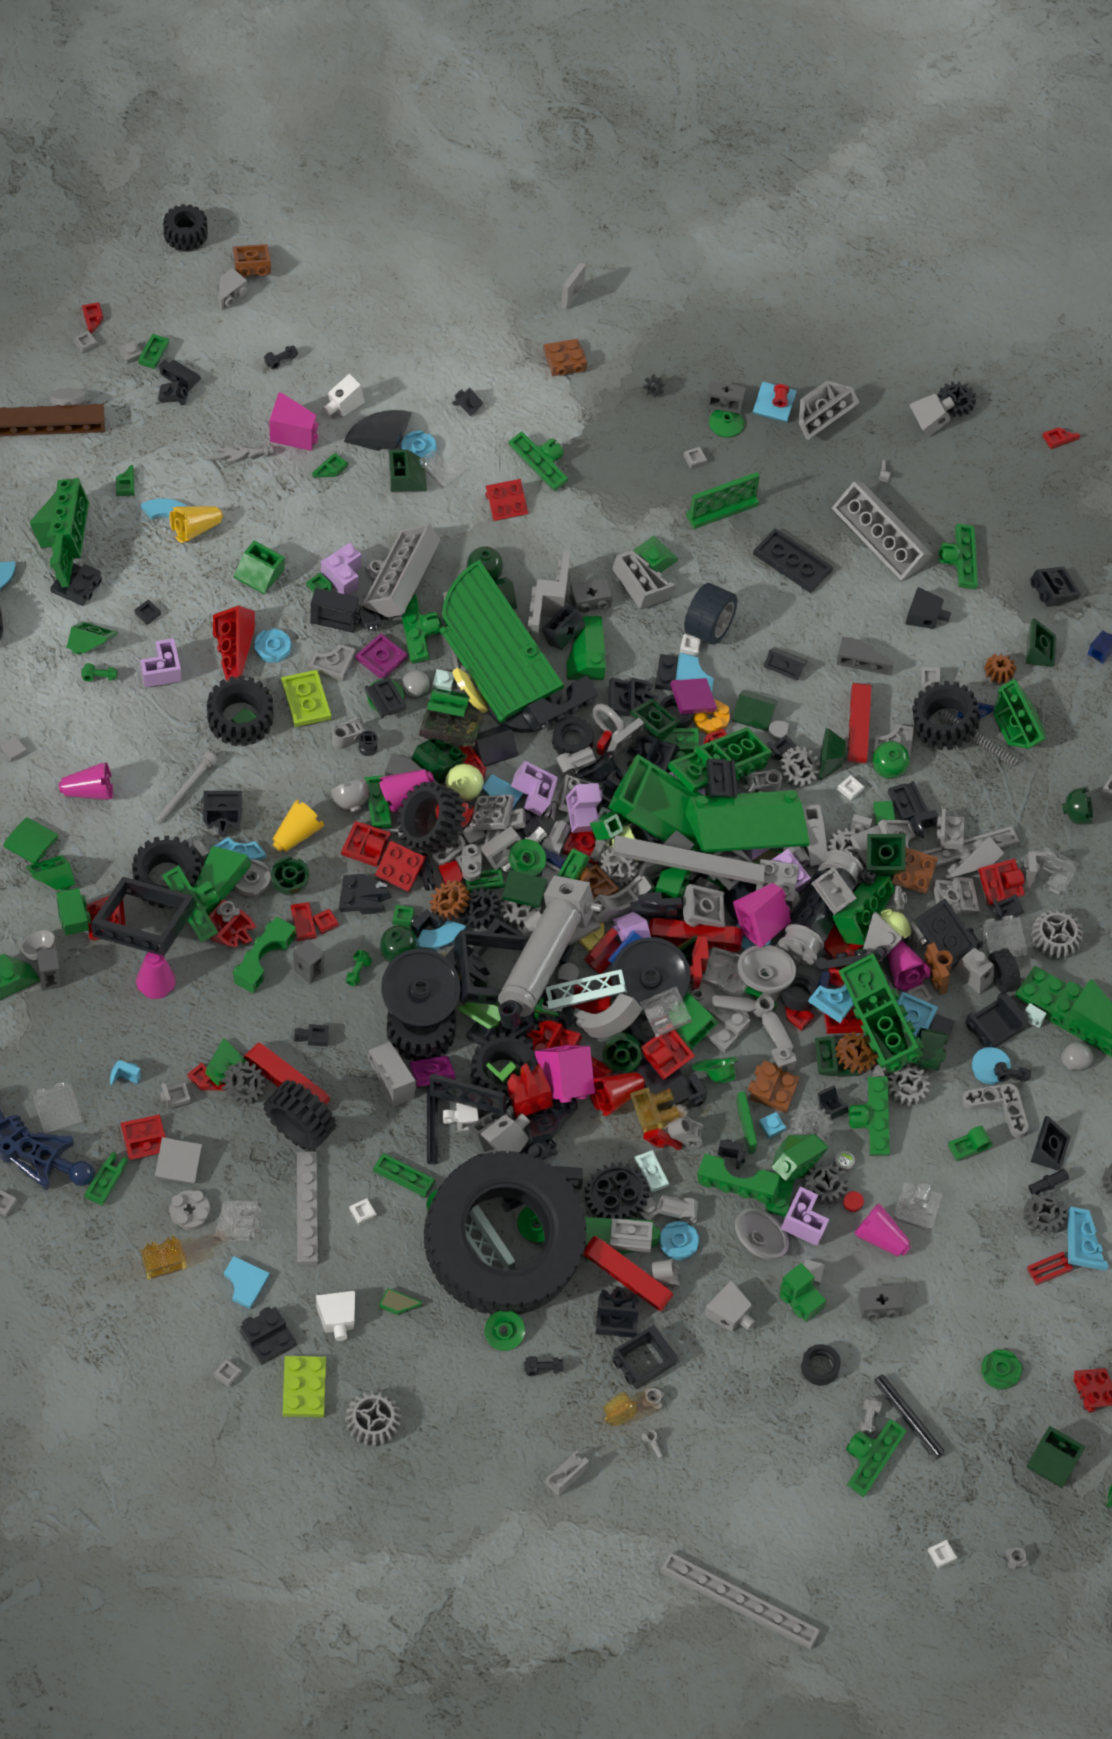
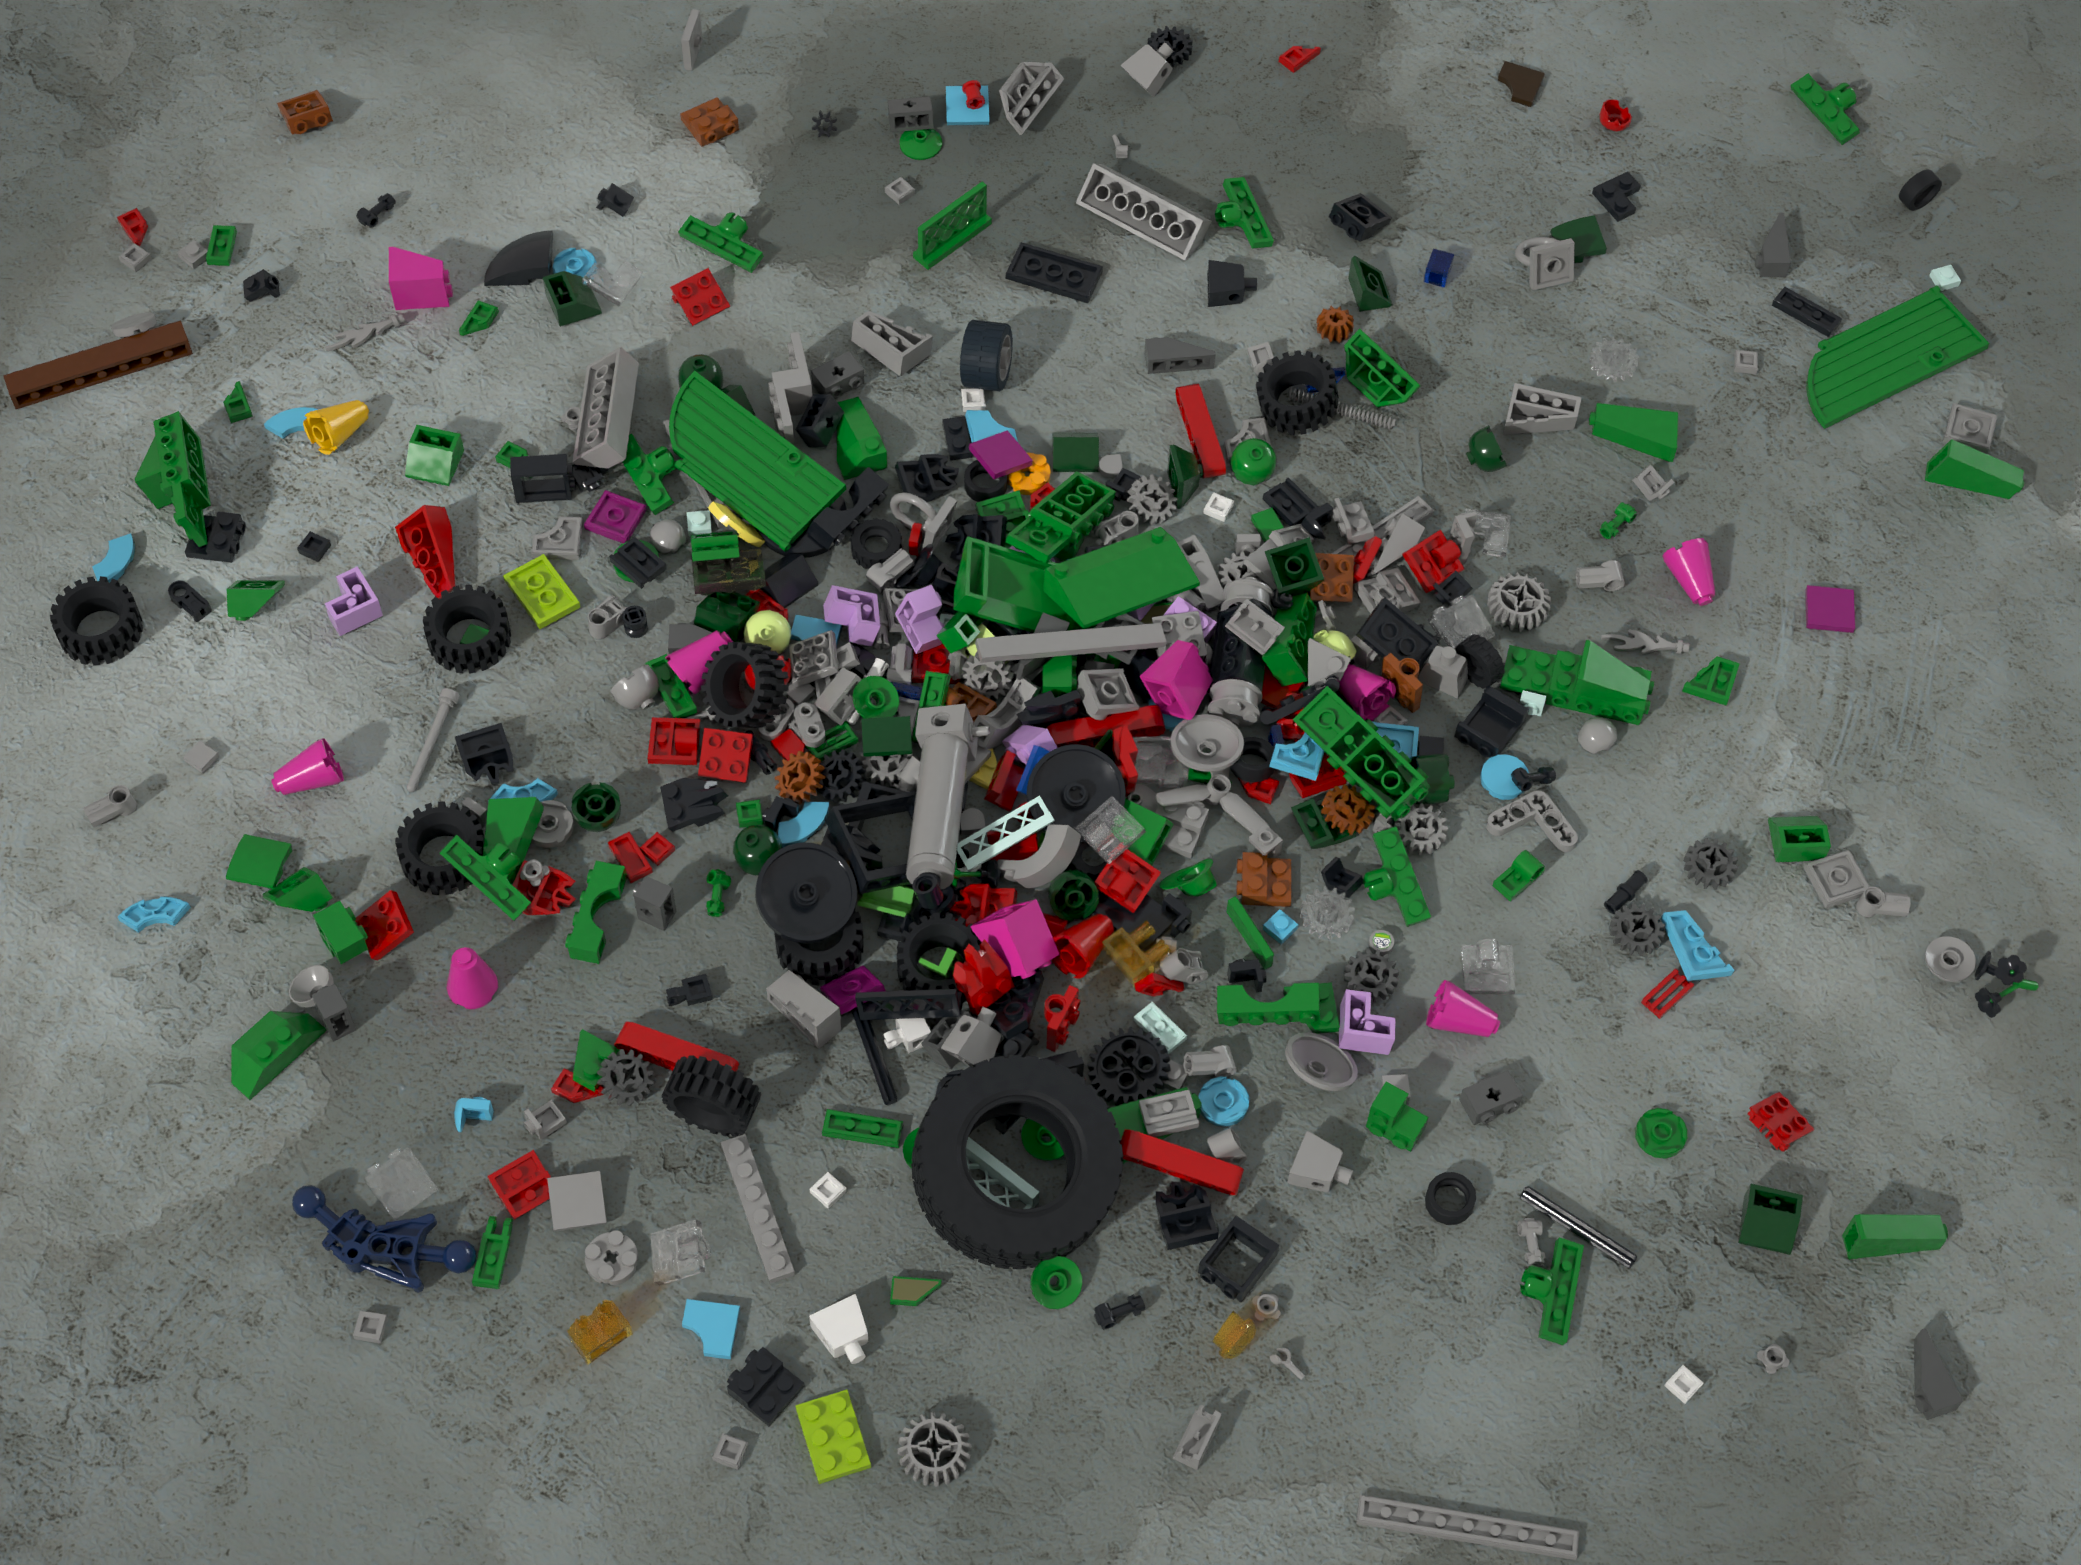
camera: 15 degrees left, 0 degrees up
green bar [81,663,118,682] -> none
black window [91,877,195,956] -> none
black panel [160,359,201,392] -> none
black tyre [163,204,208,252] -> none
light grey slope [219,268,247,310] -> none
medium azure tile [254,629,291,663] -> none
yellow cone [272,799,325,852] -> none
lavender brick [321,543,361,595] -> none
white torso [323,374,365,416] -> none
dark green slope [630,699,680,741] -> none
green slope [632,536,678,573] -> none
black plate [706,759,738,798] -> none
black panel [763,647,808,681] -> none
green slope [772,1134,829,1181] -> none
red tile [843,1191,864,1212] -> none
black slope [1031,1116,1070,1171] -> none
none -> black piece [168,581,212,622]
none -> red plate [1044,985,1081,1052]
none -> red plate [1353,536,1382,584]

